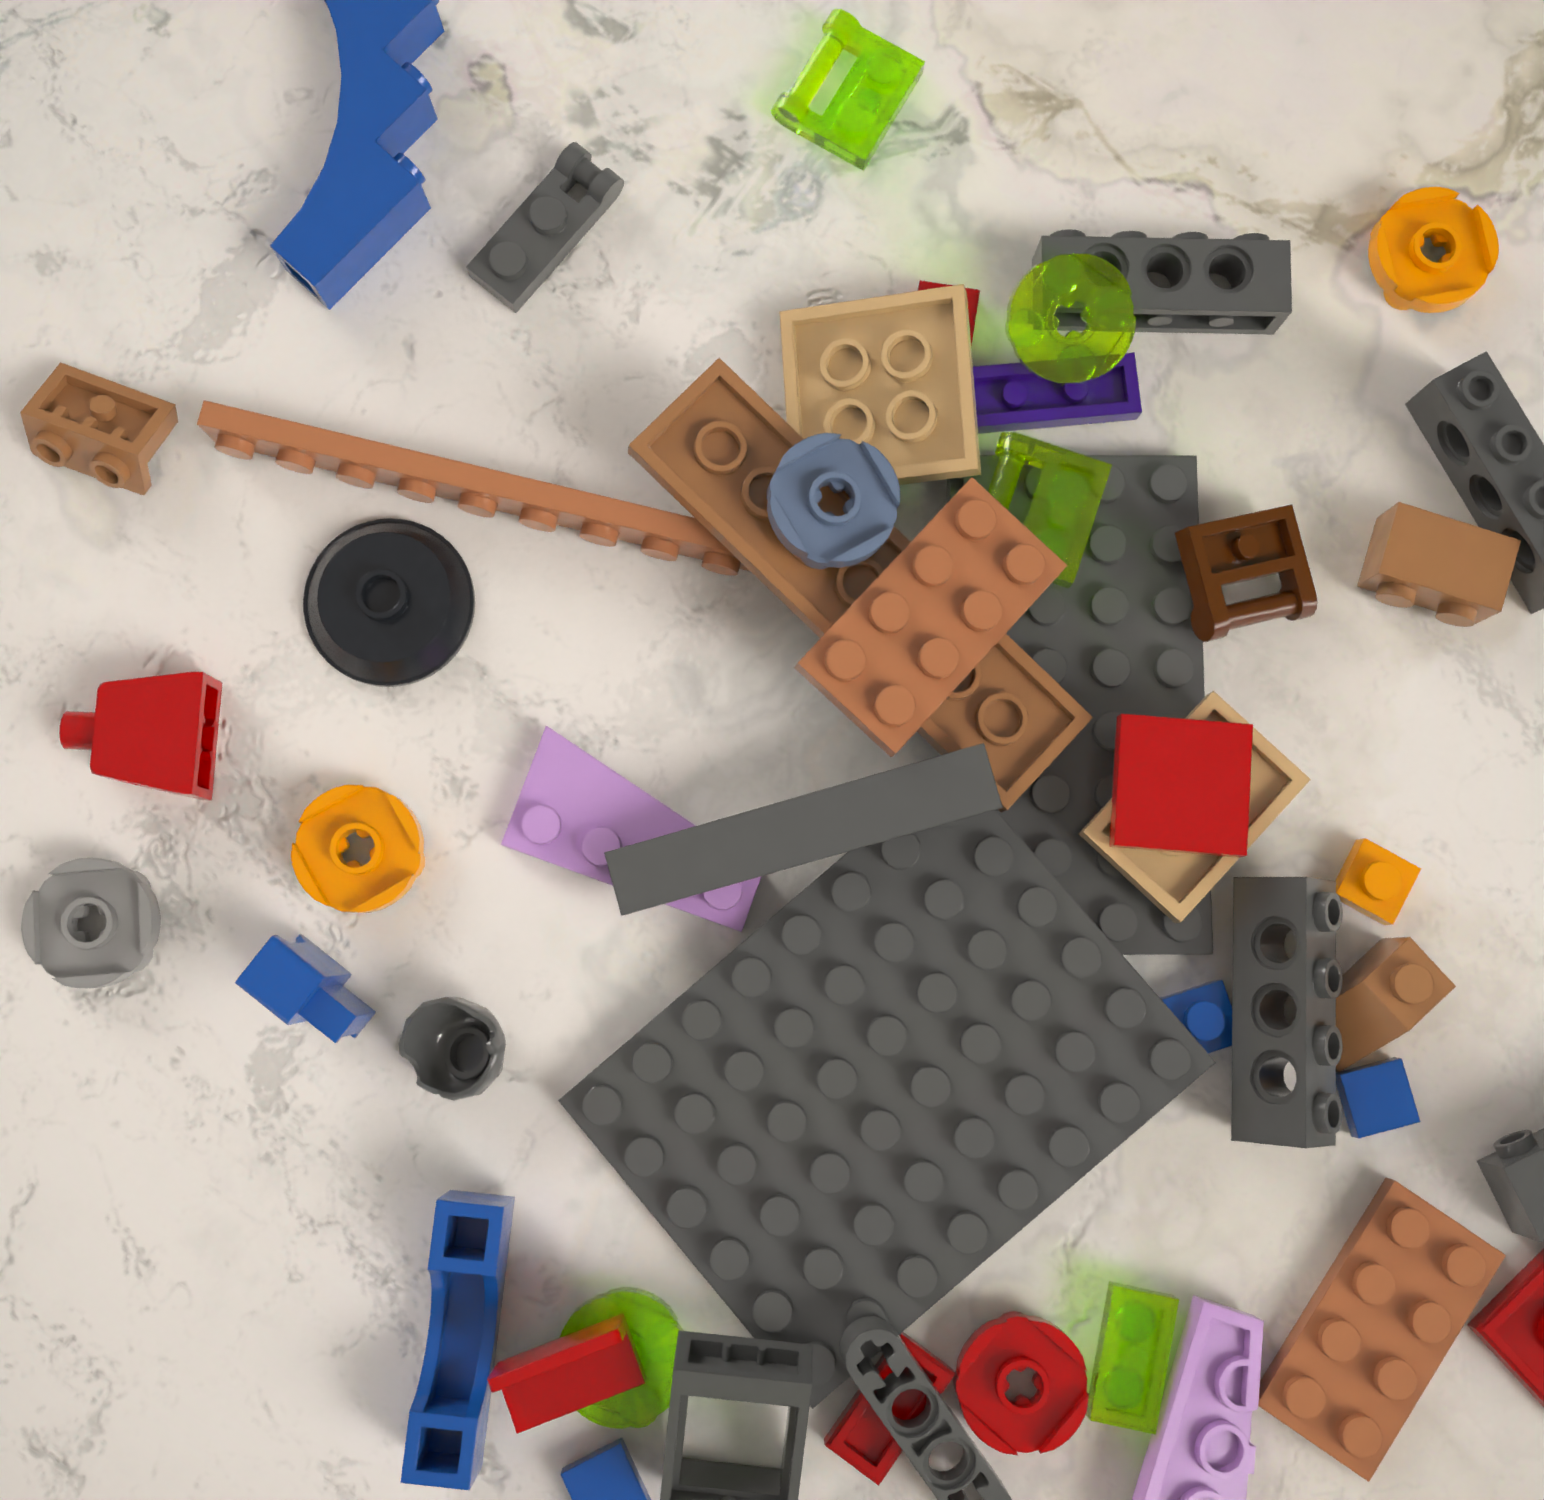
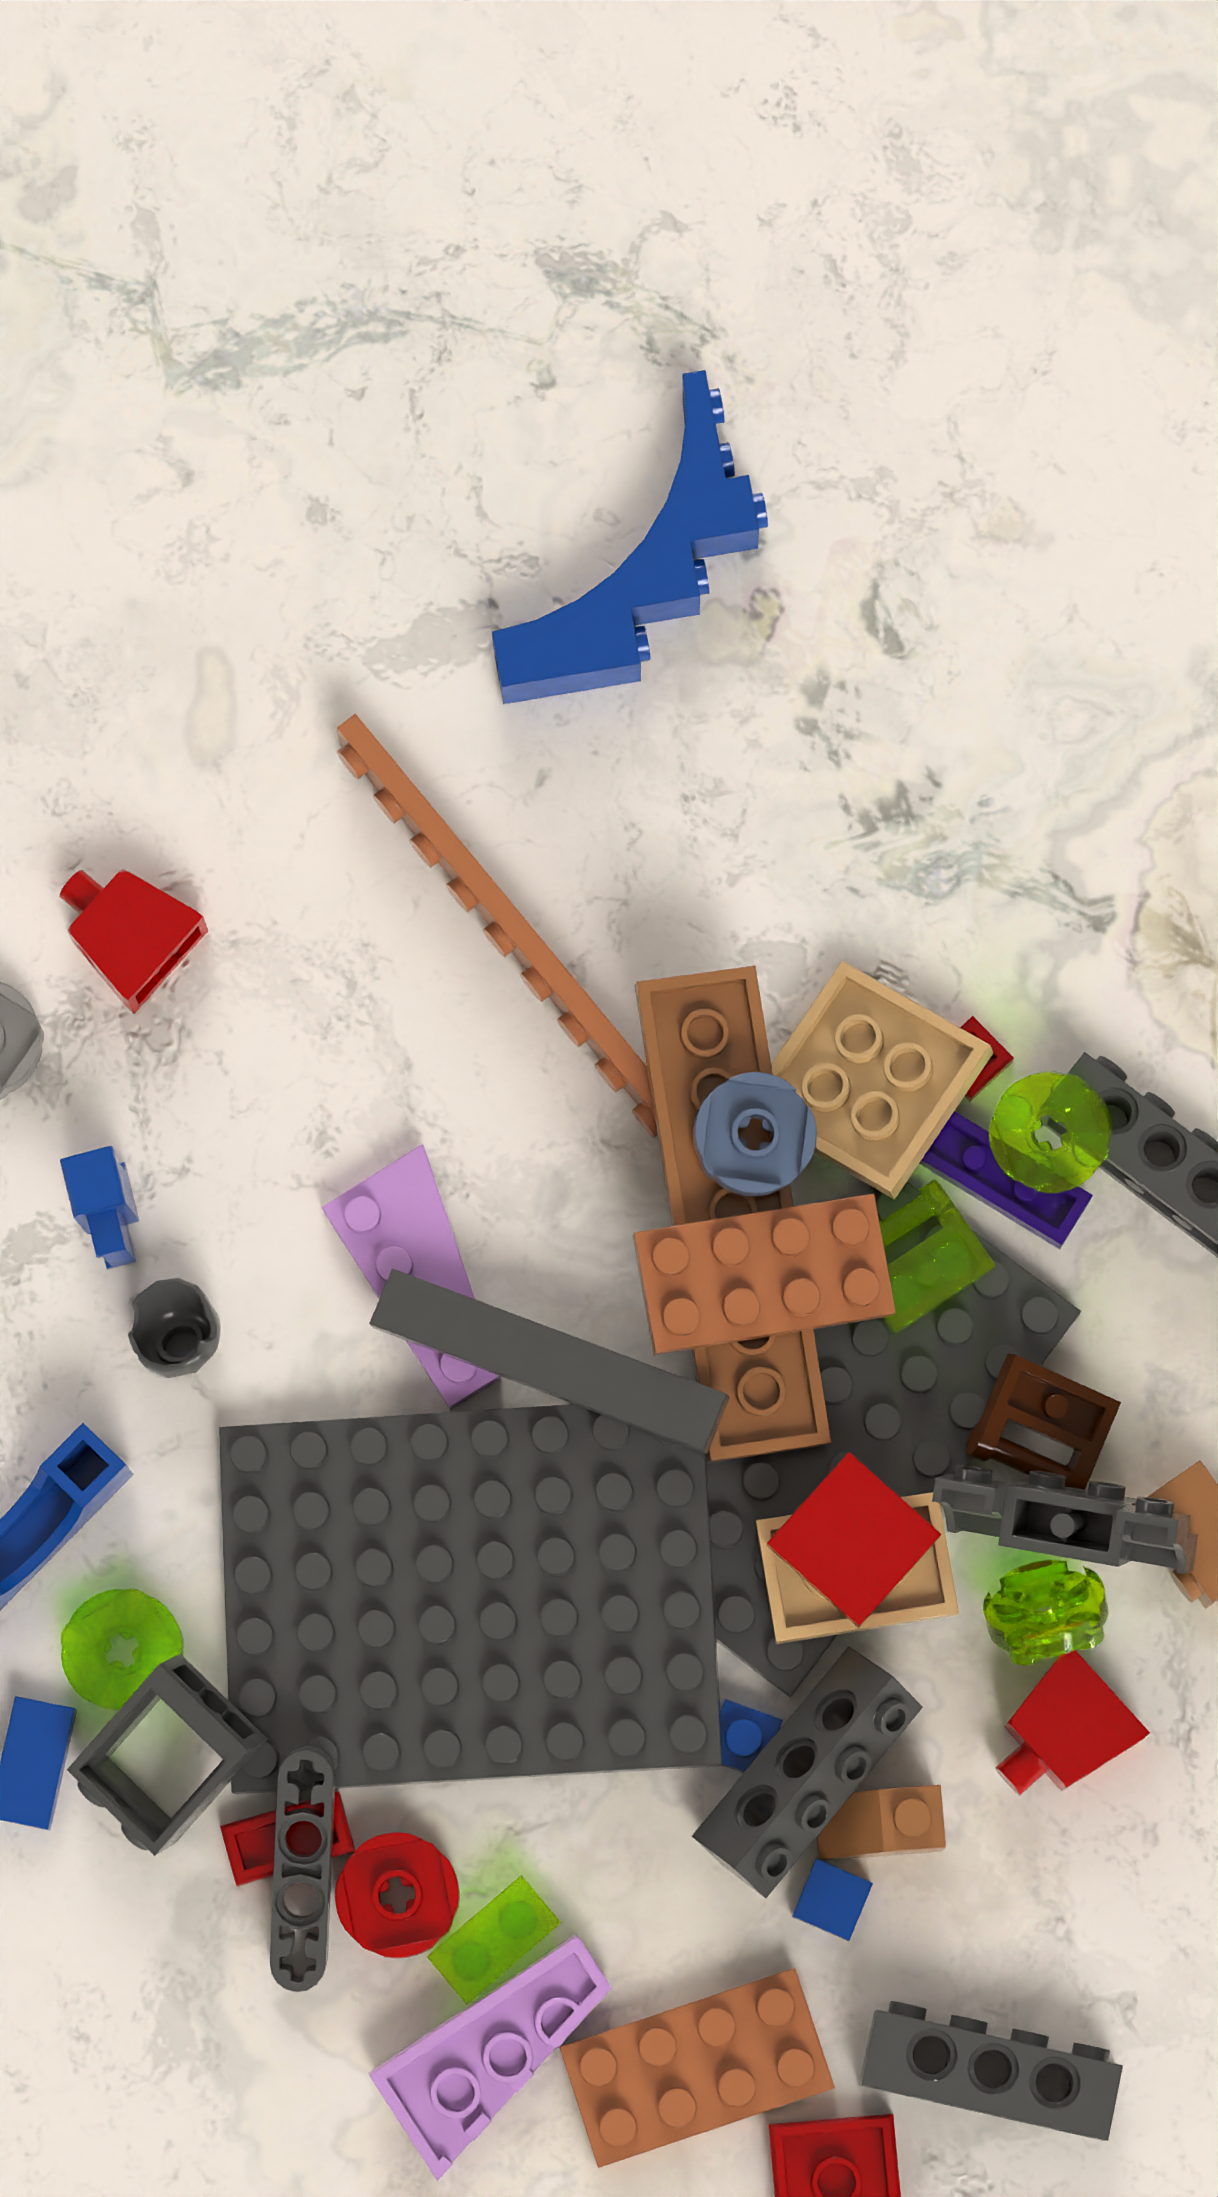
camera: 45 degrees right, 5 degrees down
medium nougat bracket [20,362,178,495] -> none
light orange plate [291,784,425,913] -> none
black piece [303,518,475,687] -> none
dark grey plate [466,142,624,313] -> none
red panel [487,1313,647,1434] -> none
clear neon green plate [771,9,925,171] -> none
light orange plate [1335,838,1421,925] -> none
none -> dark grey bracket [932,1465,1198,1574]
none -> clear neon green plate [983,1560,1109,1666]
none -> red torso [995,1645,1150,1795]

